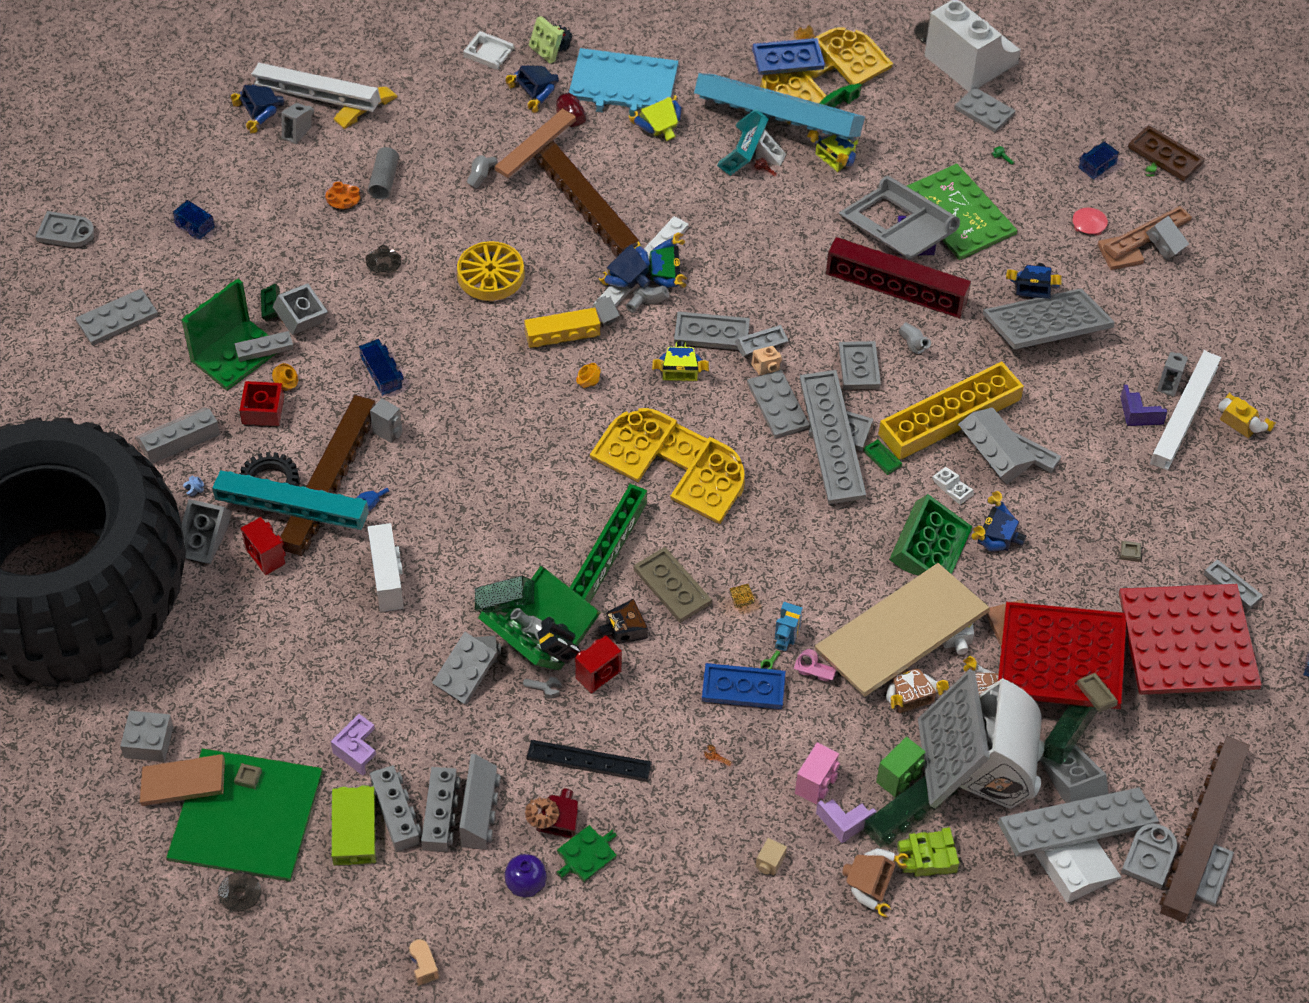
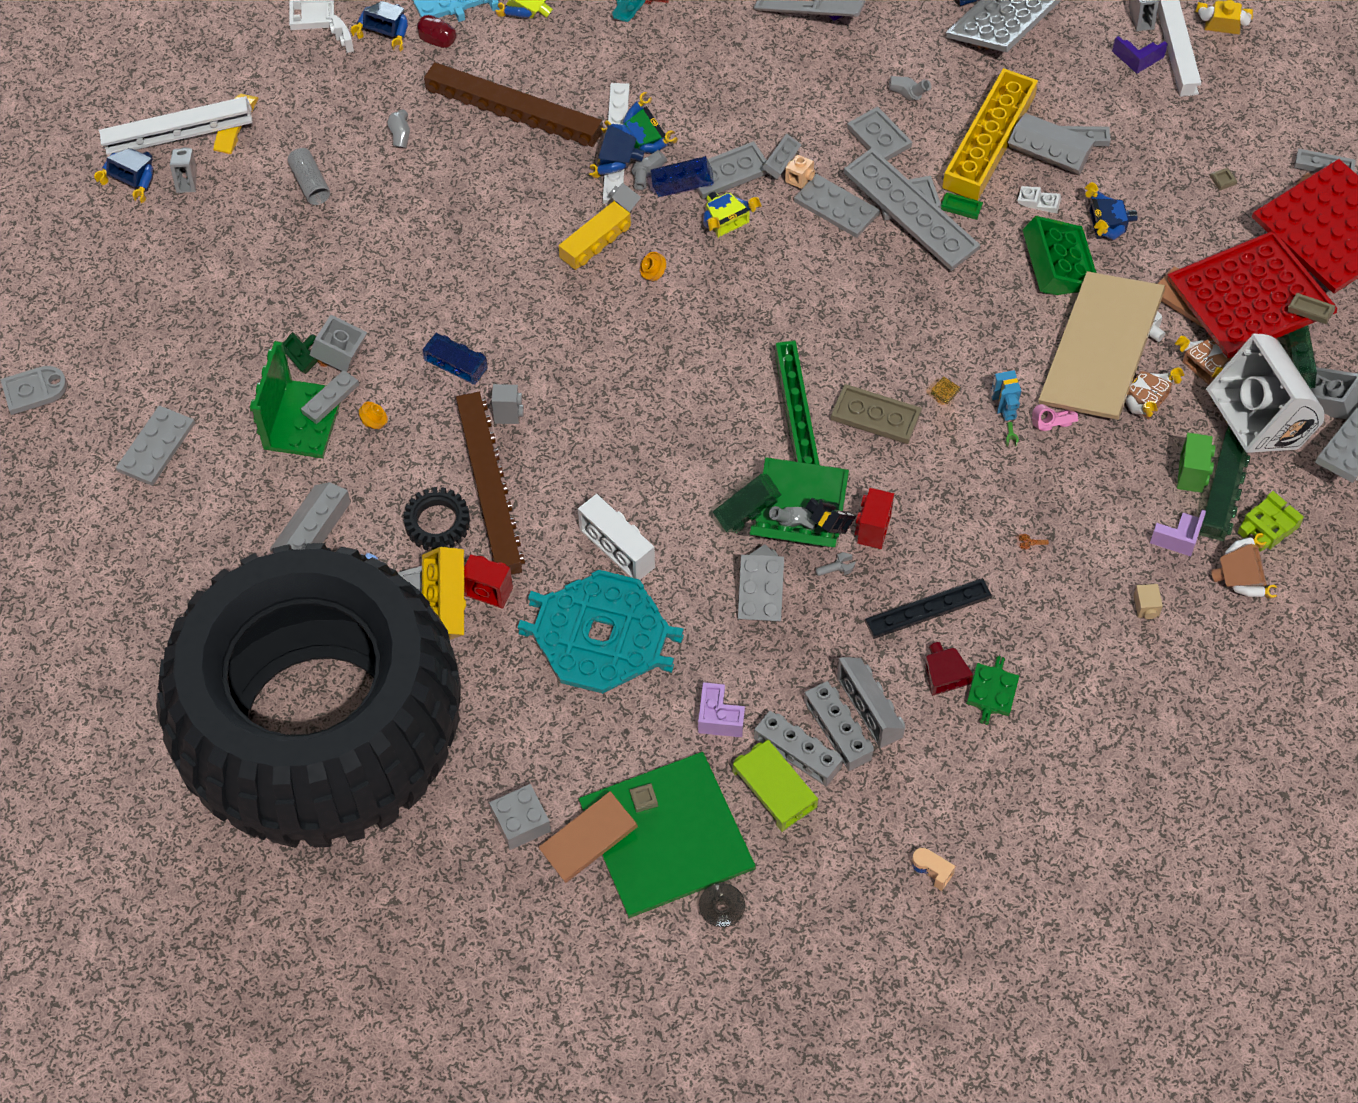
camera: 30 degrees left, 5 degrees up
clear blue brick [173,200,215,239] -> none
teal brick [212,470,369,530] -> none
red brick [239,381,285,426] -> none
orange dish [325,181,360,209] -> none
blue hand [356,488,389,511] -> none
clear smoke dish [365,245,401,274] -> none
yellow piece [457,241,525,301] -> none
nougat tile [495,109,576,178] -> none
dark purple cylinder [504,854,547,897] -> none
nougat gear [525,796,559,829] -> none
yellow plate [590,408,745,524] -> none
torso [598,599,648,644] -> none
blue plate [702,663,786,709] -> none
bright pink brick [795,742,840,805] -> none
dark red brick [826,237,971,319] -> none
light grey piece [918,669,990,809] -> none
none -> white slope [330,15,354,53]
none -> yellow brick [422,547,466,640]
none -> teal plate [518,570,684,694]
none -> clear blue brick [651,156,714,197]

